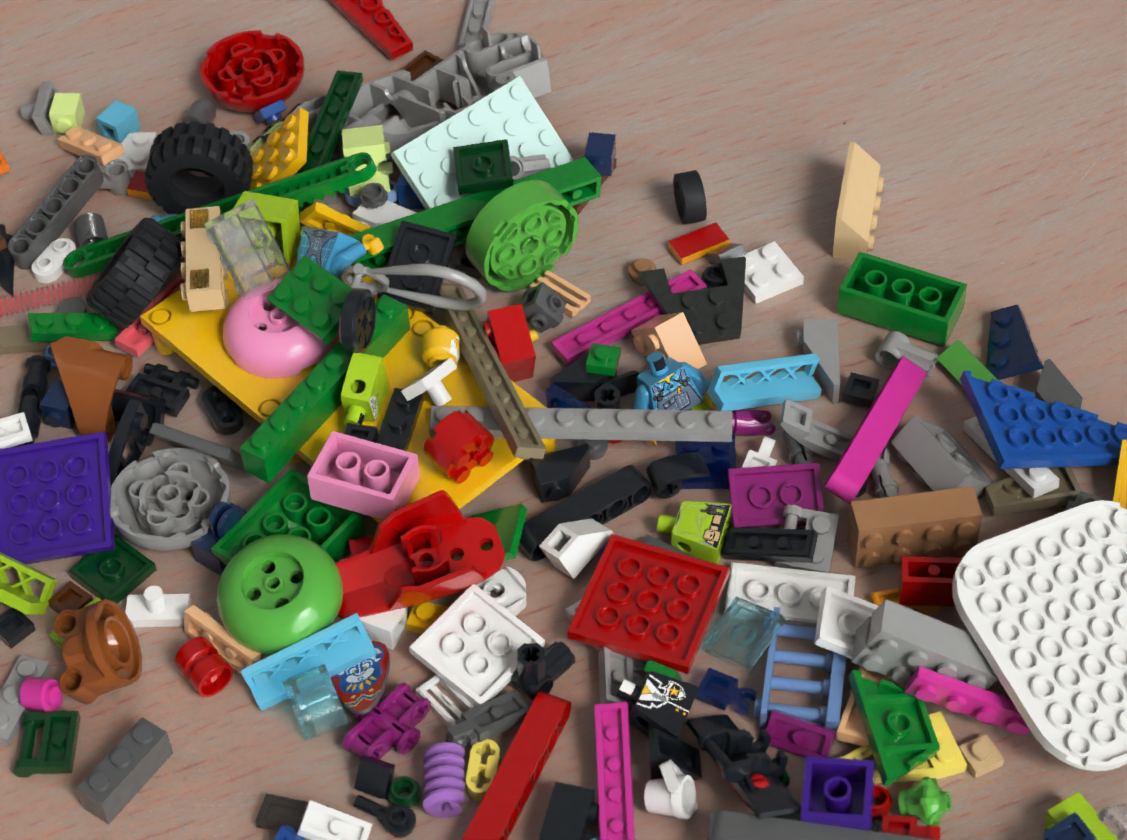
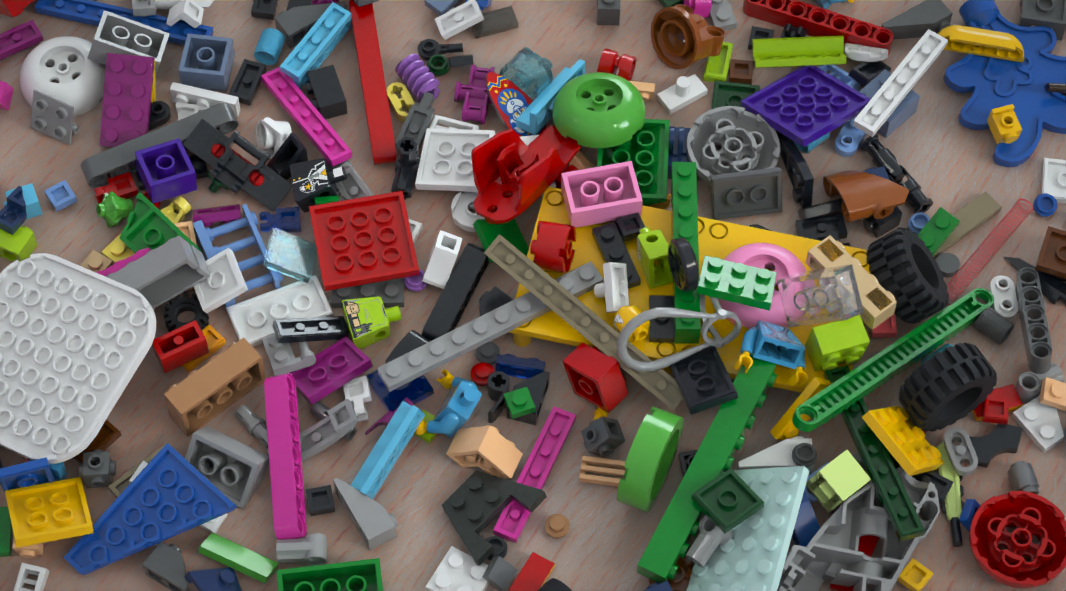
camera: 145 degrees right, 10 degrees up
none -> black plate [649,295,675,343]

